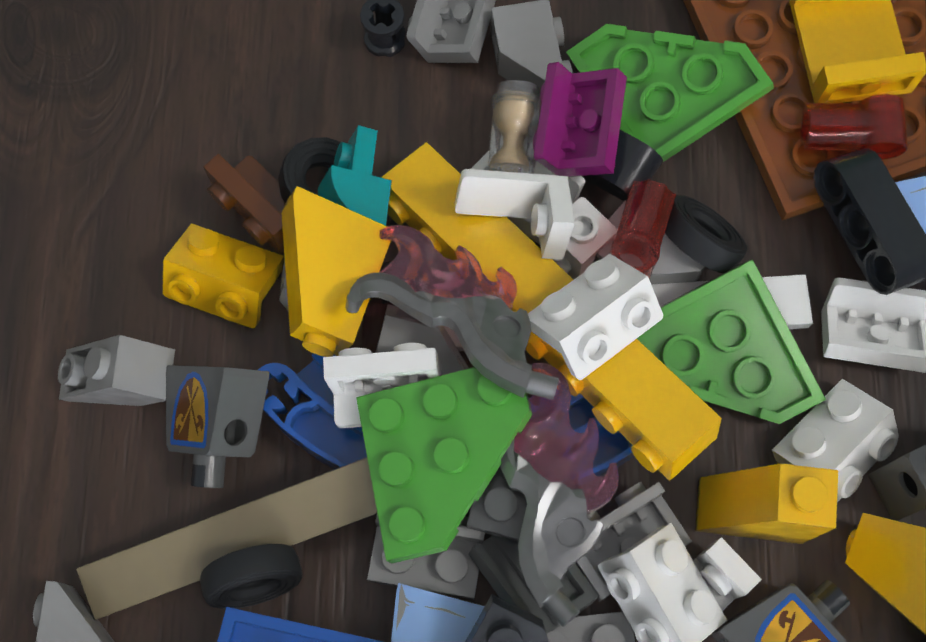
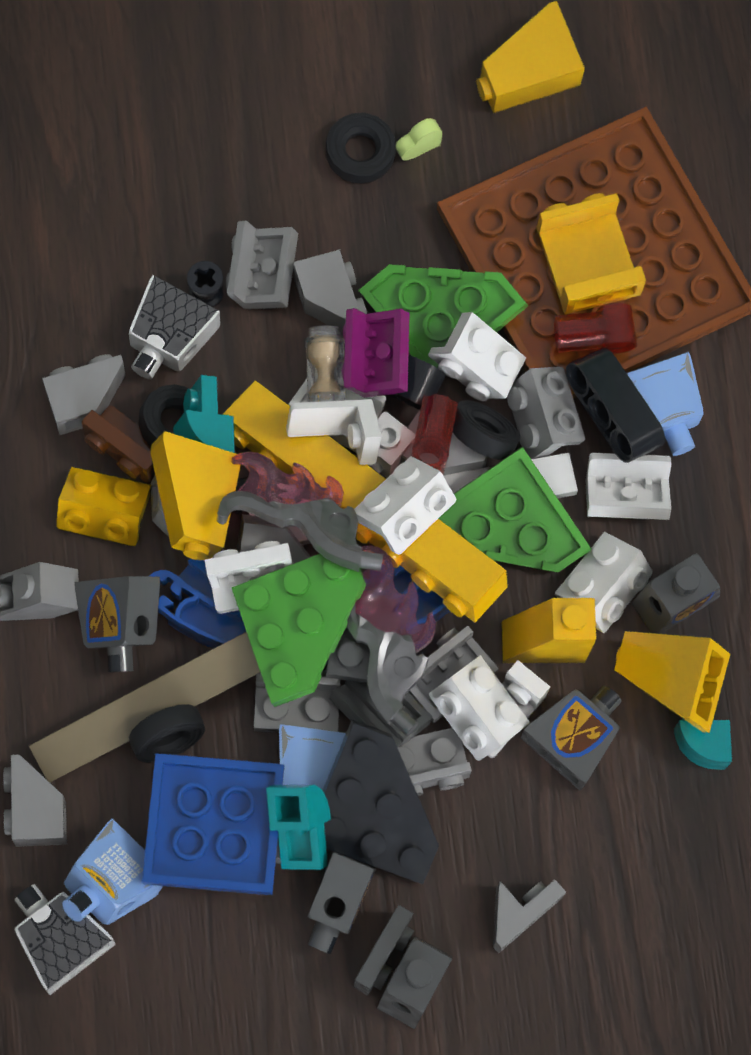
camera: 15 degrees left, 0 degrees up
none -> light grey slope [42,354,125,435]
none -> torso [129,275,220,380]
none -> white bracket [428,312,526,401]
none -> light grey bracket [507,366,585,459]

